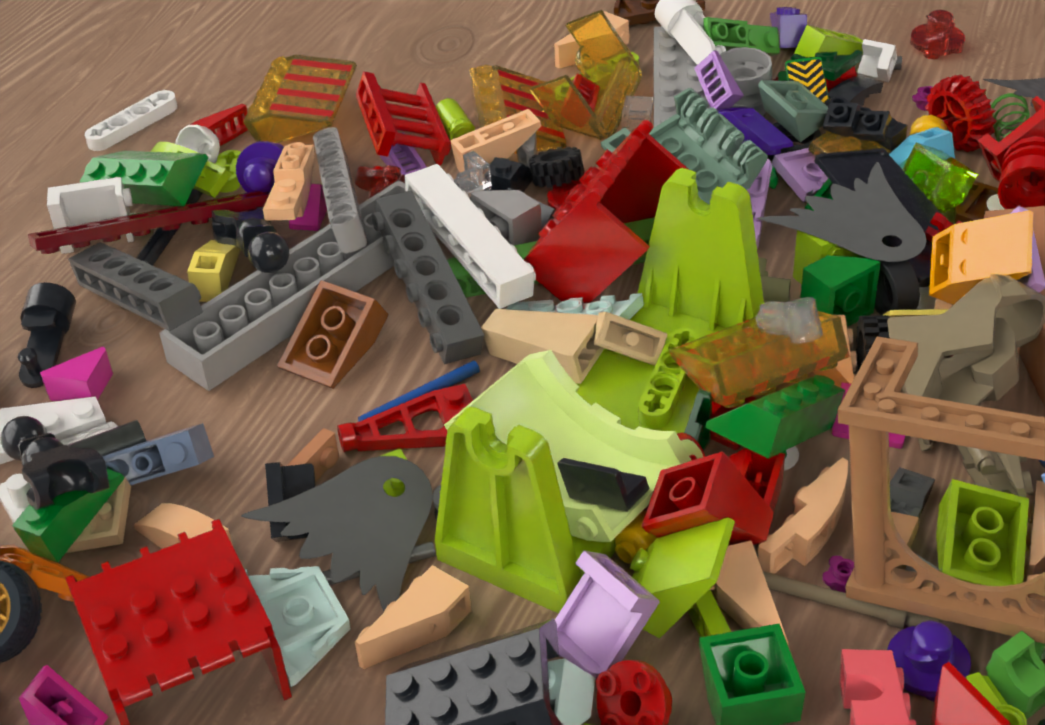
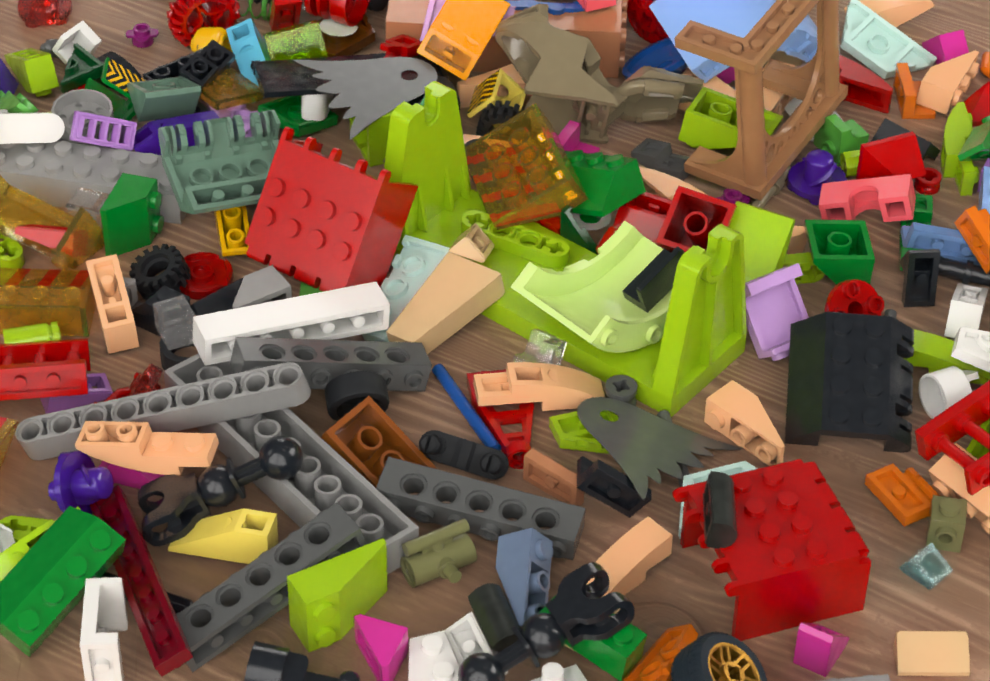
camera: 85 degrees left, 0 degrees up
clear piece [755,297,823,343] -> none
none -> green slope [100,173,164,256]
none -> lime slope [287,538,387,653]
none -> black tyre [324,371,389,421]
none -> dark grey brick [376,457,586,560]
none -> olive pin [400,518,477,588]
none -> black piece [419,430,509,480]
none -> light nougat slope [473,362,605,411]
none -> pearl dark grey brick [702,471,737,548]

